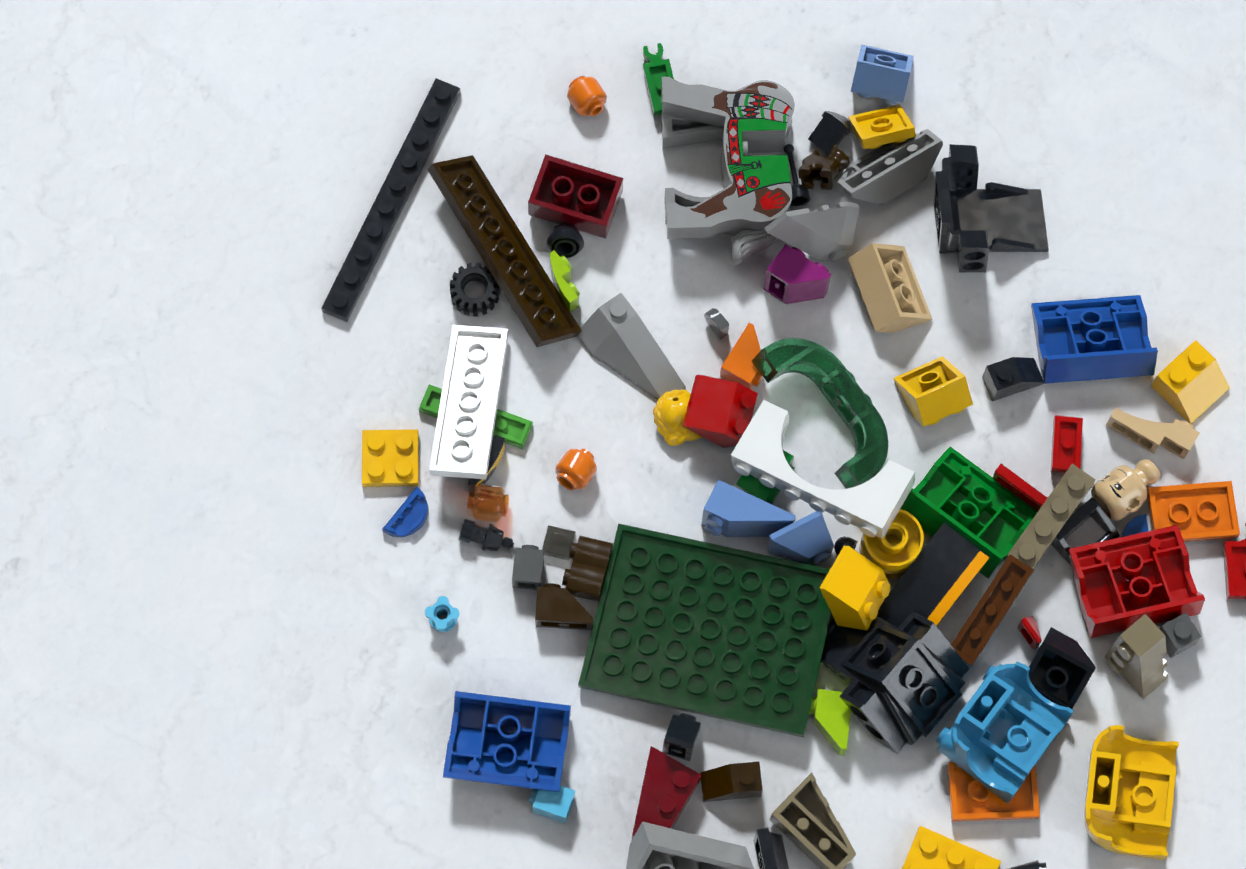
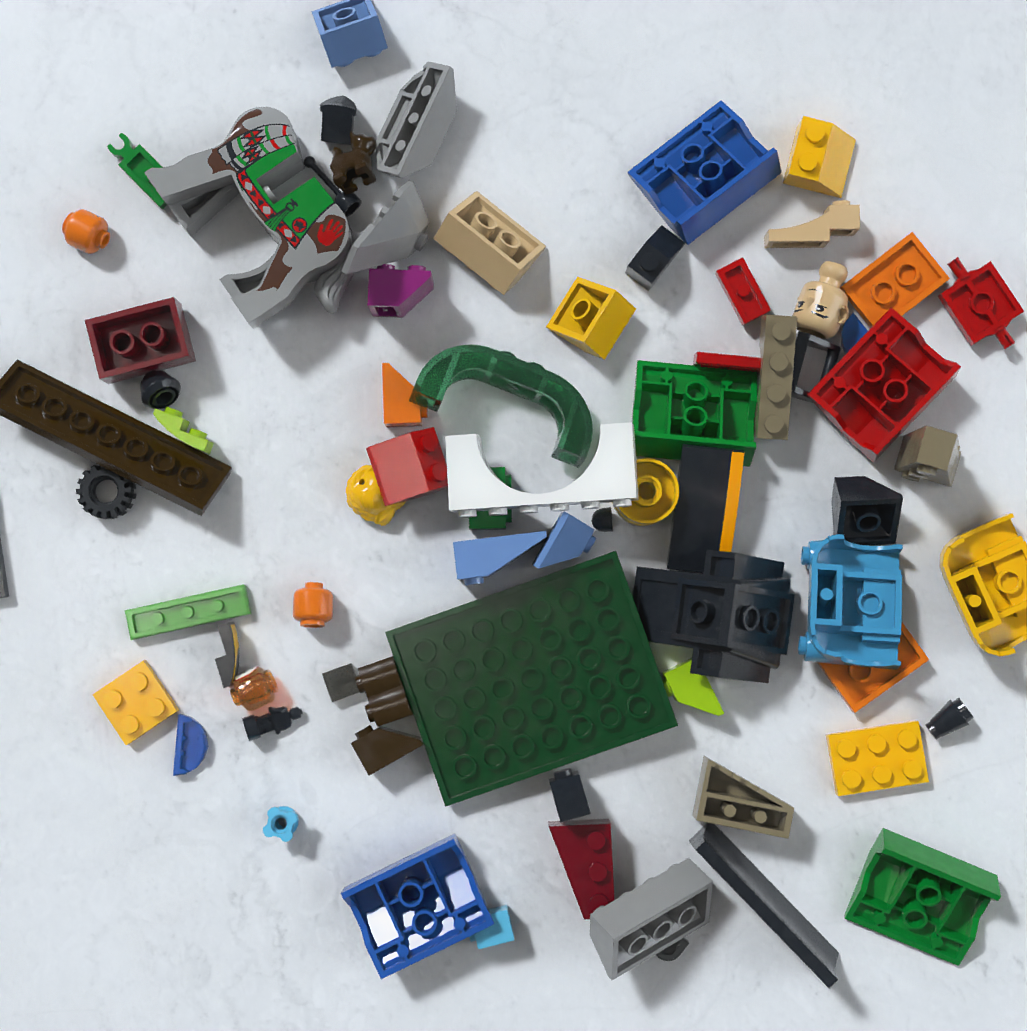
camera: 30 degrees left, 15 degrees up
white plate [429,325,509,479] -> none
dark grey brick [512,545,544,590] -> none
light grey wedge [578,293,686,400] -> none
dark brown slope [700,761,763,802] -> none
dark grey tile [704,308,729,340] -> none
yellow slope [820,545,891,630] -> none
yellow plate [848,104,916,149] -> none
black piece [933,144,1049,273] -> none
reddish brown plate [951,554,1035,666] -> none
red slope [1017,616,1042,650] -> none
dark grey brick [1160,612,1202,658] -> none

